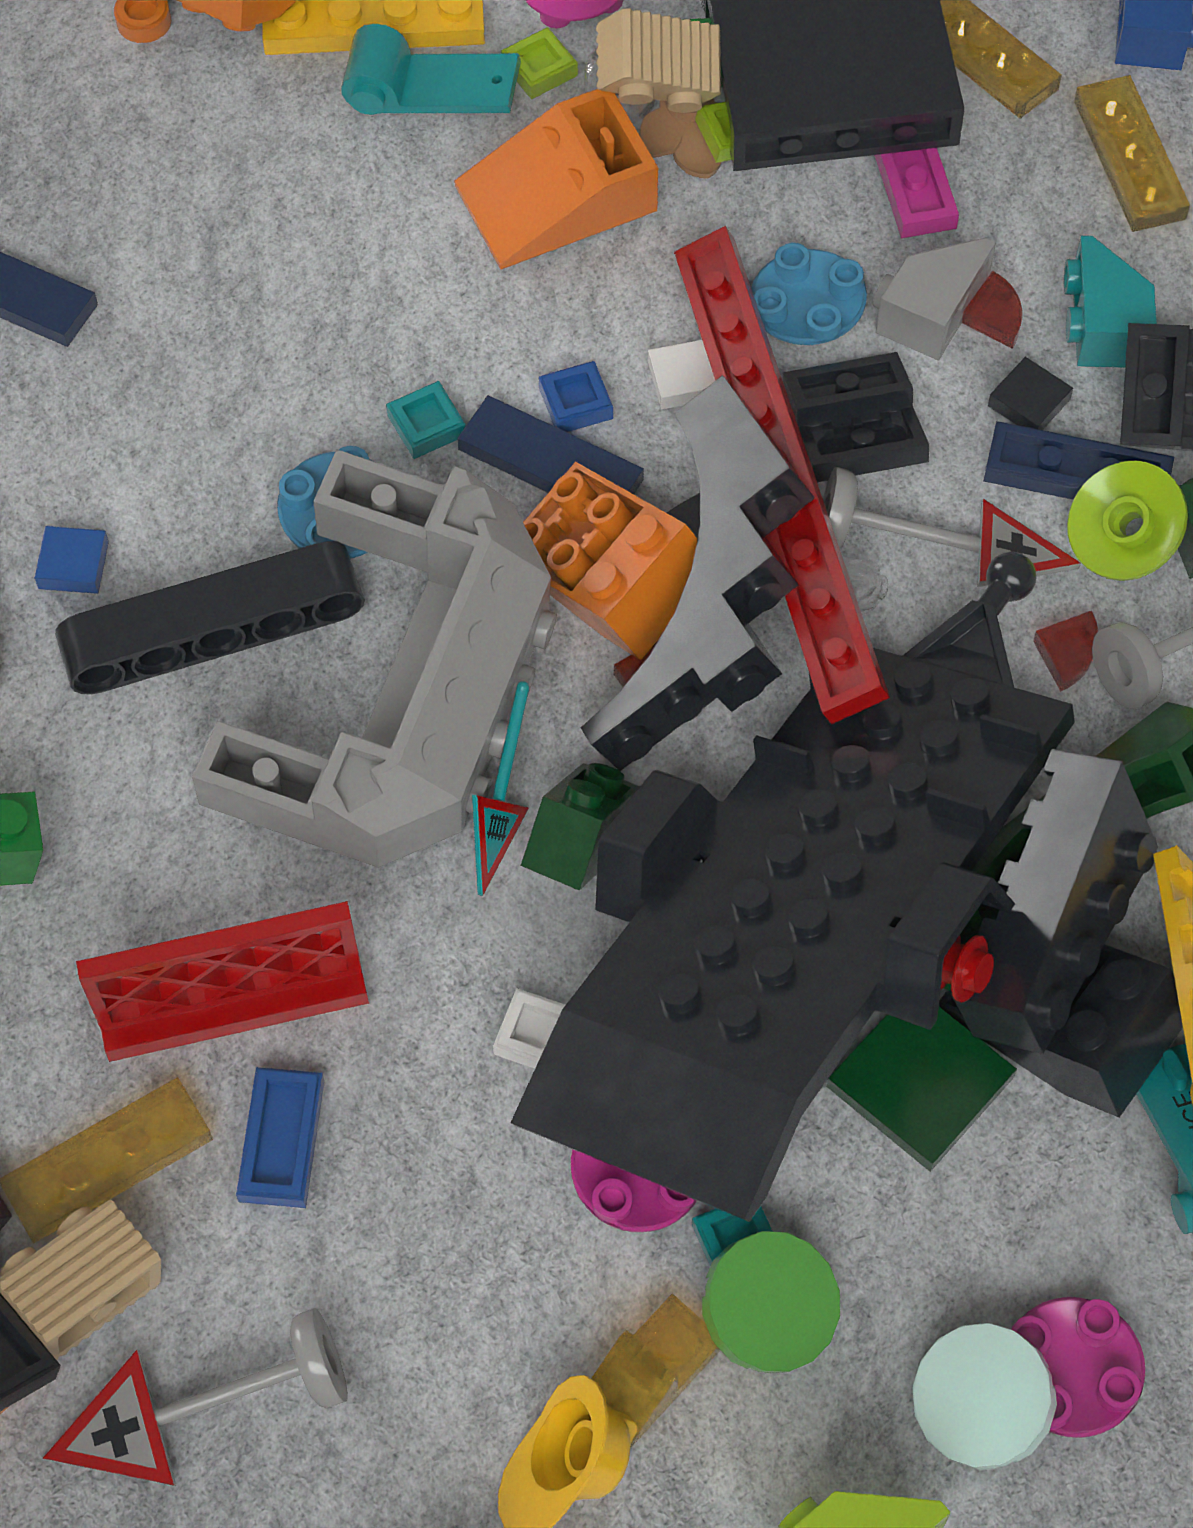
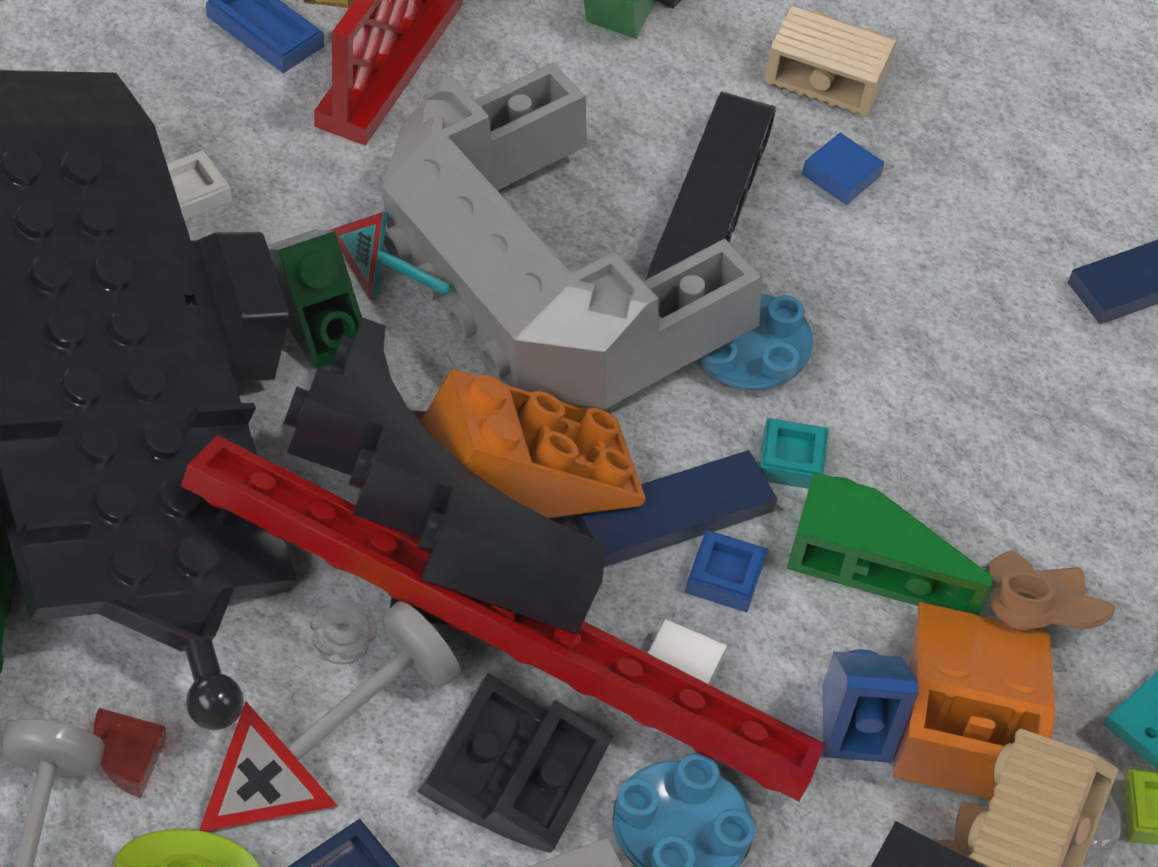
camera: 120 degrees right, 10 degrees down
none -> green slope [787,472,993,615]
none -> blue slope [822,649,918,763]
none -> medium nougat plate [988,550,1116,631]

